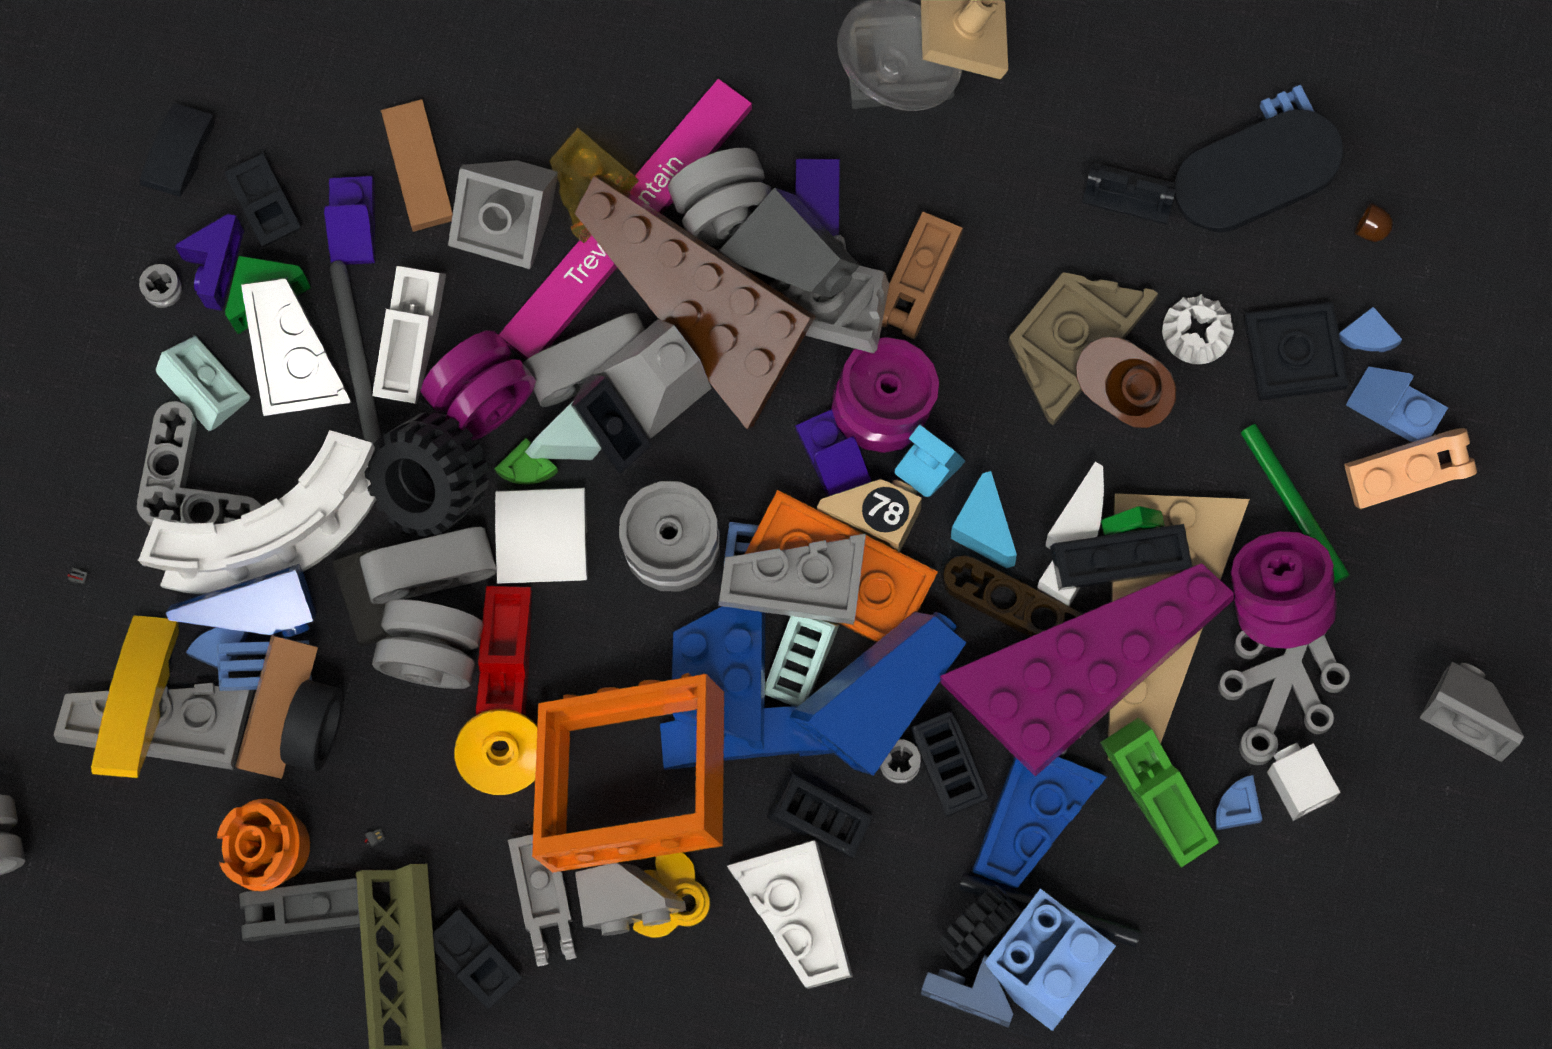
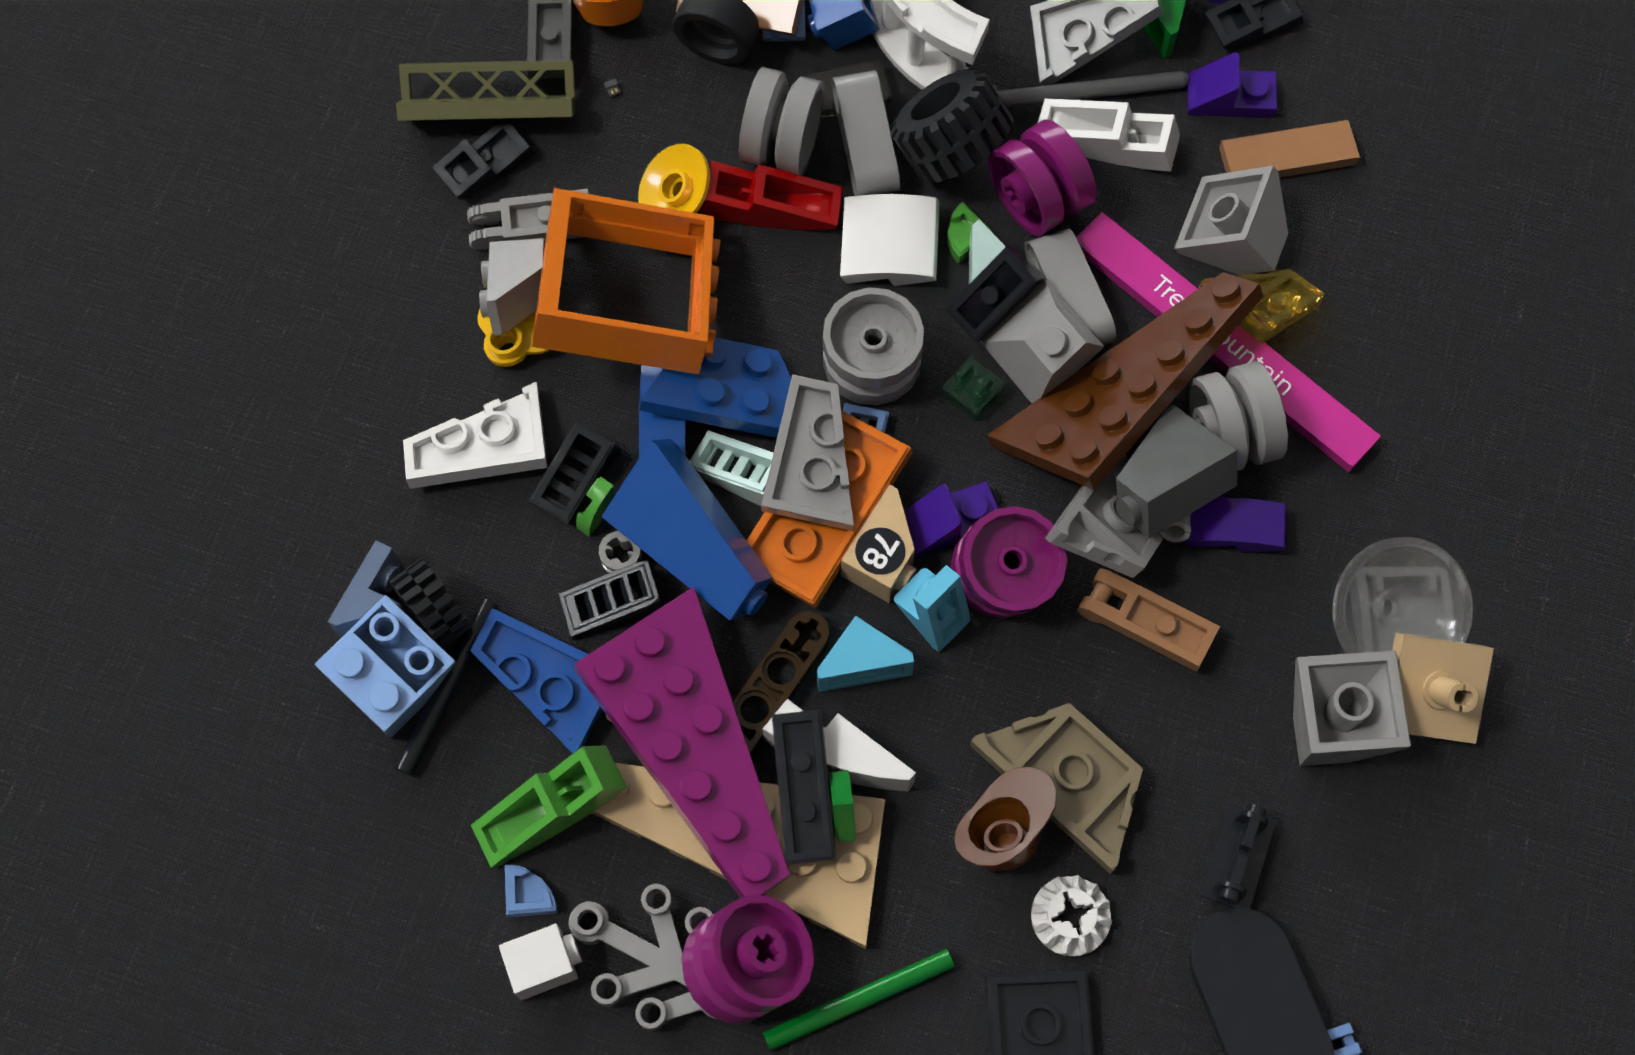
camera: 90 degrees right, 5 degrees down
none -> bright green tile [576,476,616,537]
none -> clear green tile [941,356,1005,422]
none -> light grey slope [1293,650,1411,766]

